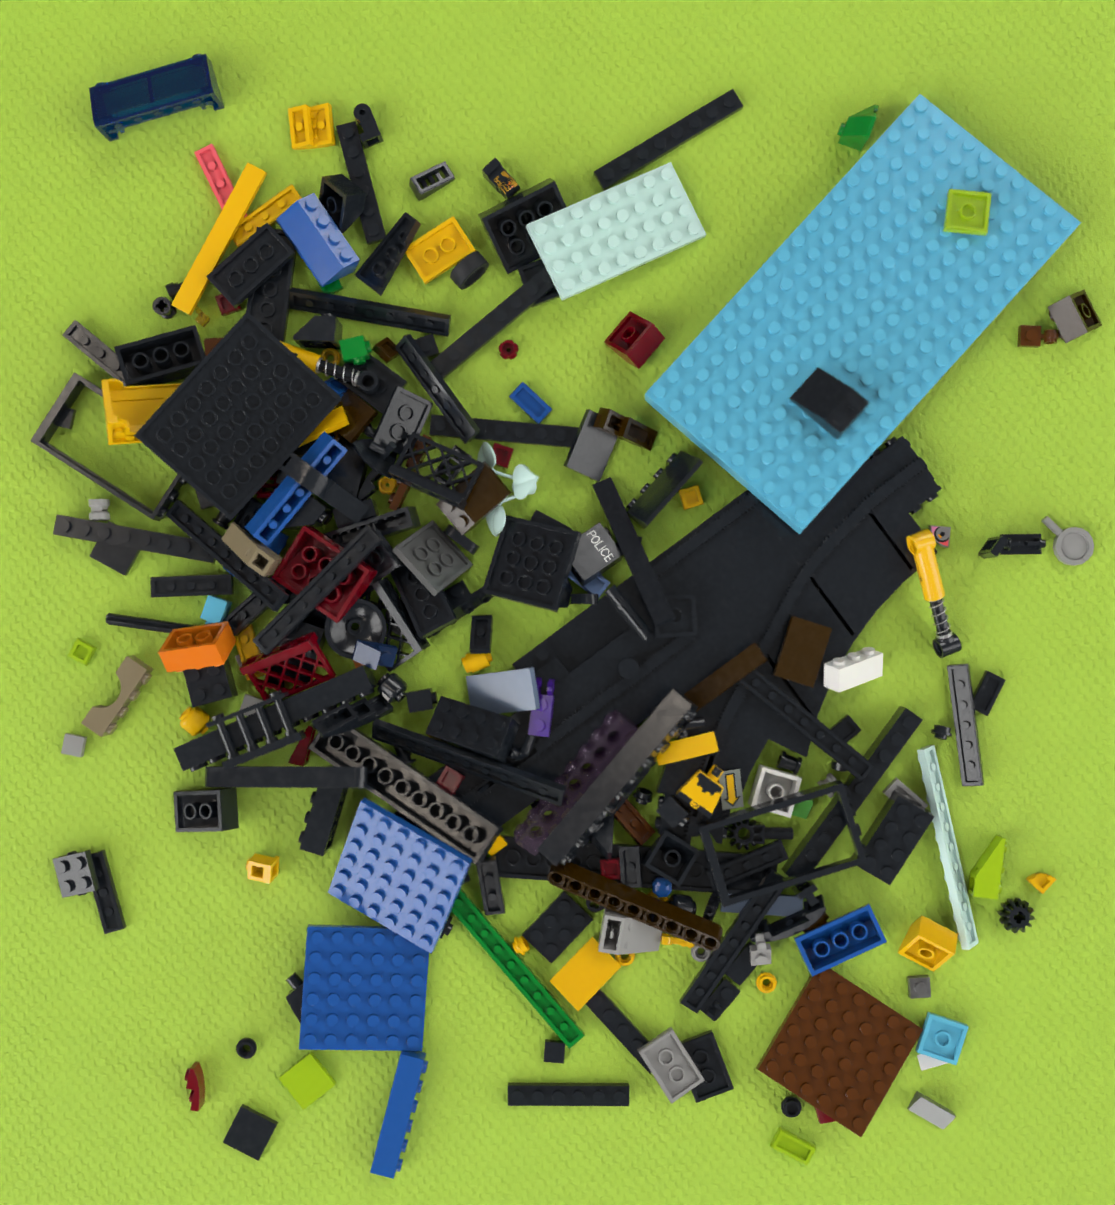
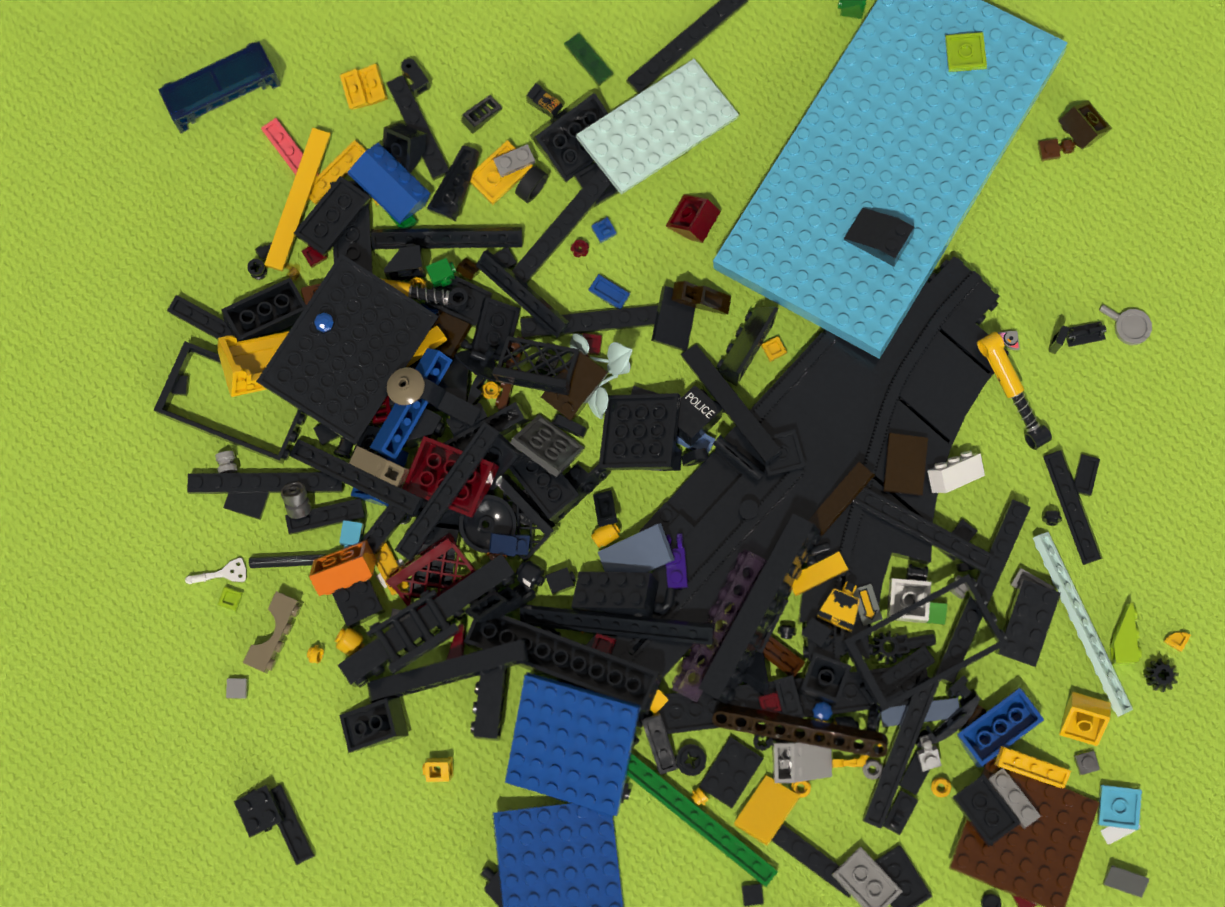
camera: 10 degrees left, 10 degrees down
none -> white piece [185,558,246,584]
none -> flat silver wheel [280,482,312,519]
none -> yellow plate [307,645,324,664]
none -> blue tile [314,313,334,333]
none -> dark tan dish [387,368,425,405]
none -> light grey plate [493,144,535,178]
none -> clear green tile [564,32,613,86]
none -> blue tile [591,217,617,243]
none -> black gear [675,744,706,776]
none -> black plate [952,774,1021,847]
none -> light grey plate [988,768,1041,829]
none -> yellow tile [995,746,1071,788]

